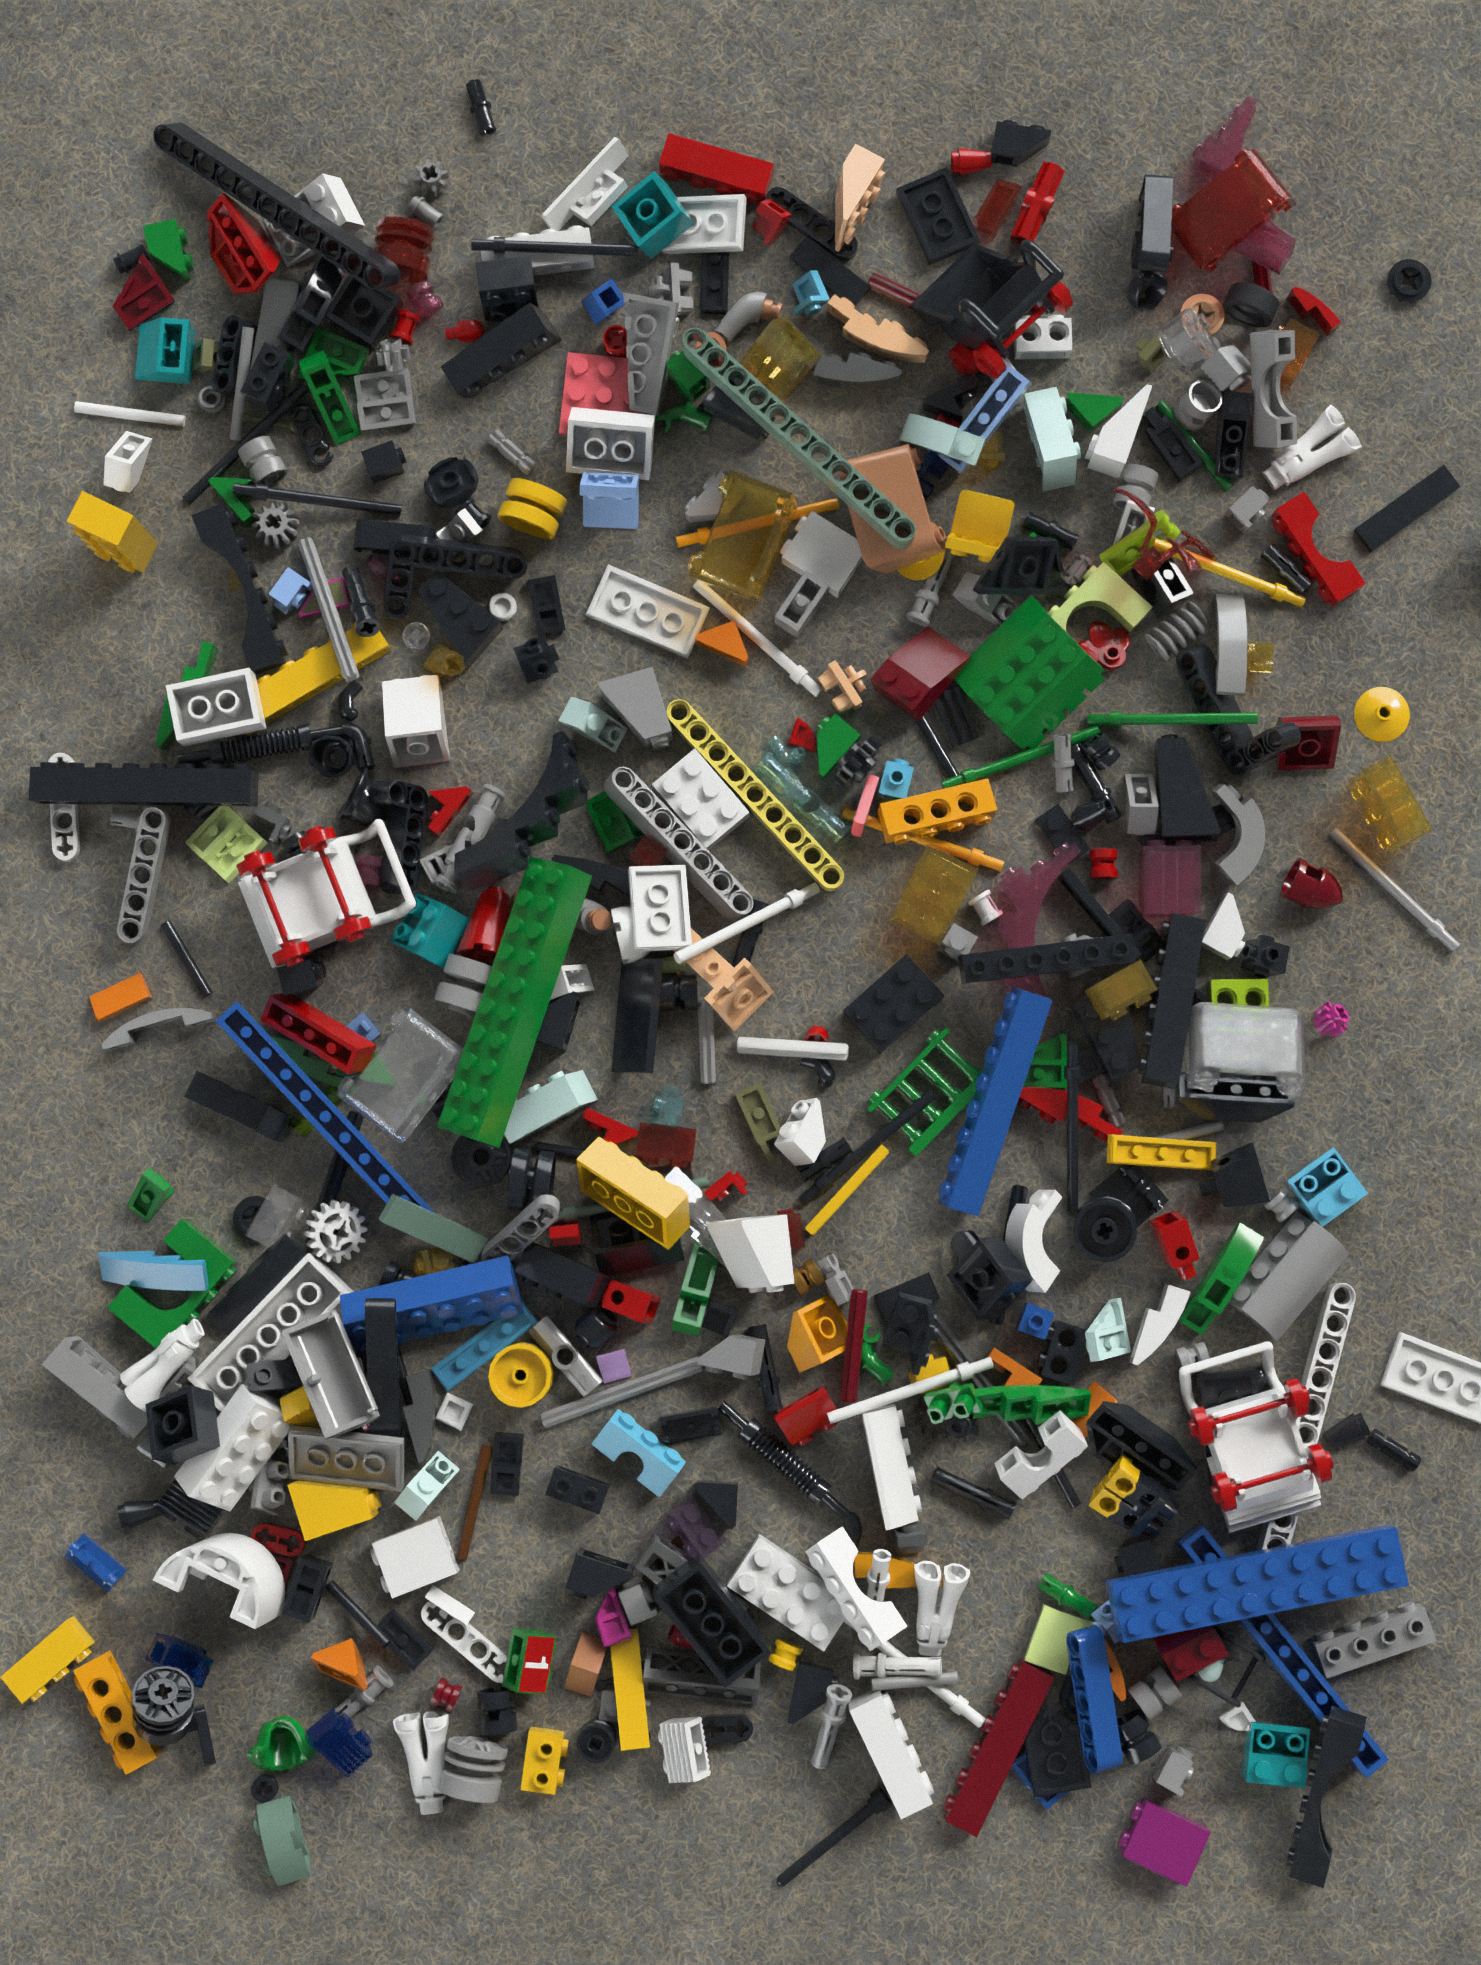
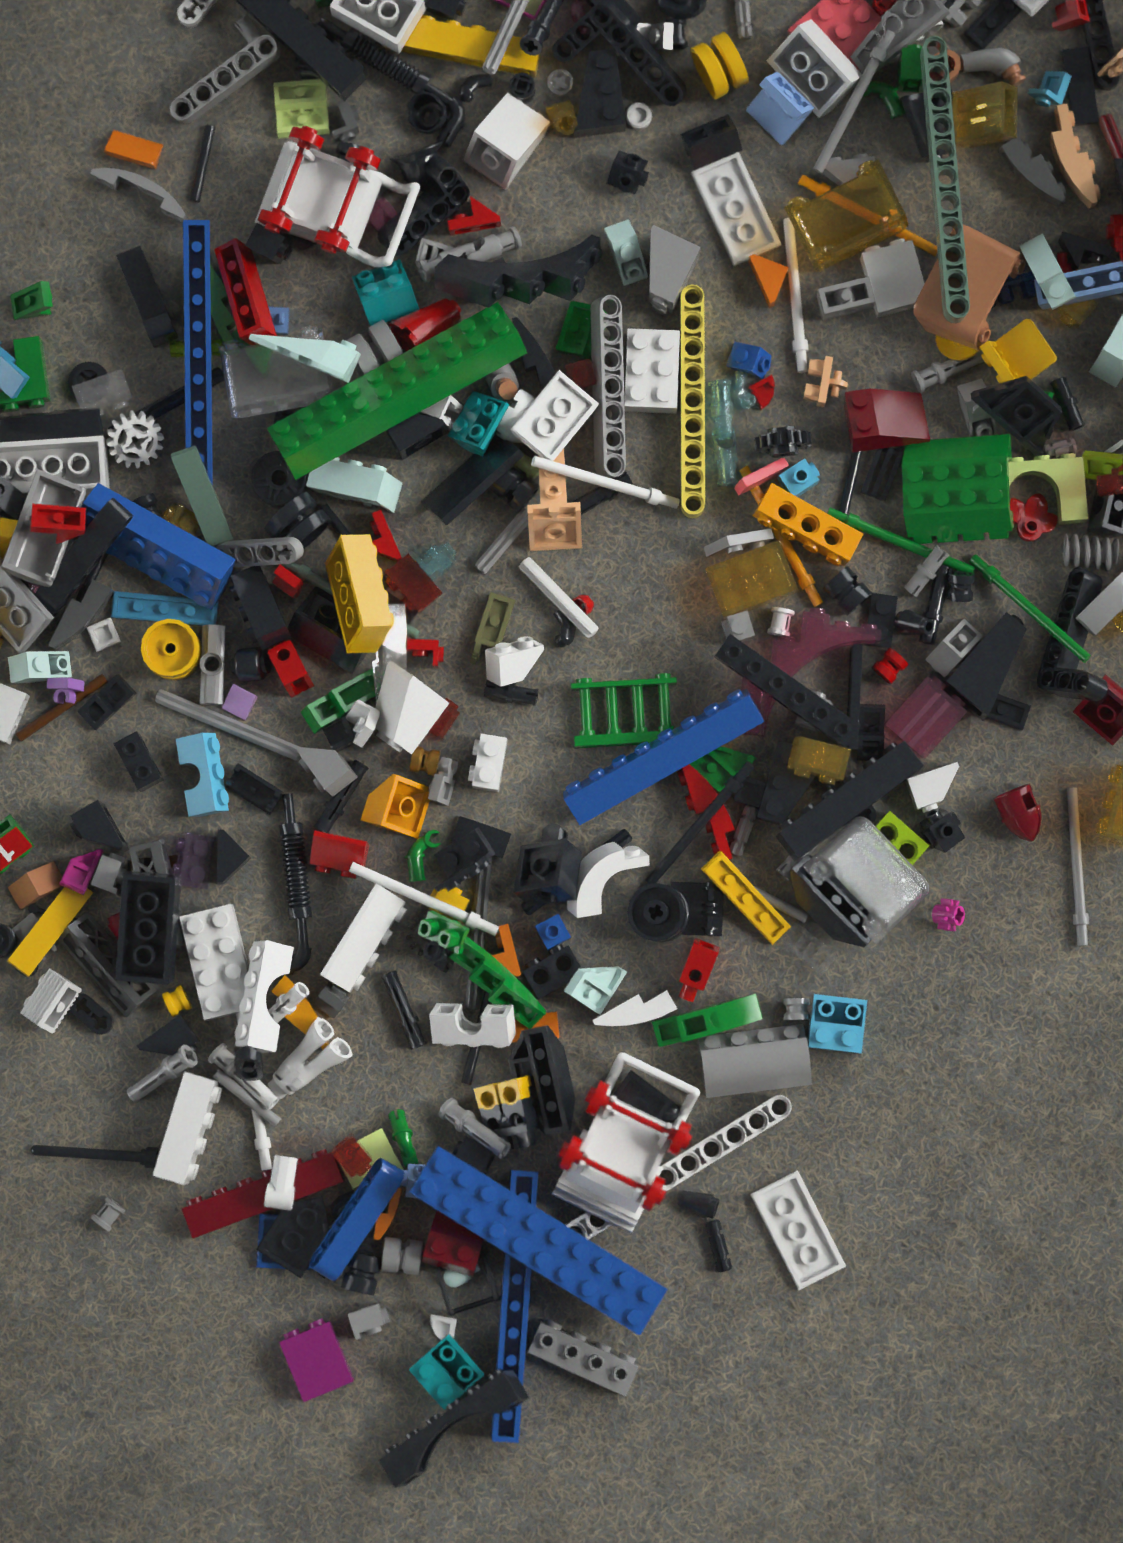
camera: 40 degrees right, 0 degrees up
black slope [528,575,566,635] -> none
black bar [799,1089,937,1205] -> none
yellow tile [804,1144,889,1235] -> none
green slope [816,713,861,780] -> none
dark red axle [840,1289,868,1403] -> none
black brick [842,953,945,1054] -> none
light grey wheel [1175,1342,1212,1375] -> none
black torso [1198,1143,1270,1207] -> none
light grey arch [1211,784,1265,885] -> none
none -> red slope [30,503,86,544]
none -> medium lavender tile [47,677,84,704]
none -> light grey bush [91,1196,126,1232]
none -> black plate [234,1046,264,1081]
none -> light aqua wedge [249,334,361,383]
none -> white piece [264,1155,298,1211]
none -> clear red brick [331,1133,373,1178]
none -> white bracket [346,700,381,747]
none -> light grey pin [438,1098,511,1159]
none -> teal slope [447,391,509,456]
none -> white brick [468,734,507,792]
none -> black wheel [509,73,535,104]
none -> black hinge [680,114,743,170]
none -> light grey wing [703,528,774,557]
none -> blue bracket [726,342,772,379]
none -> light grey bar [813,29,895,173]
none -> black wheel [823,566,872,616]

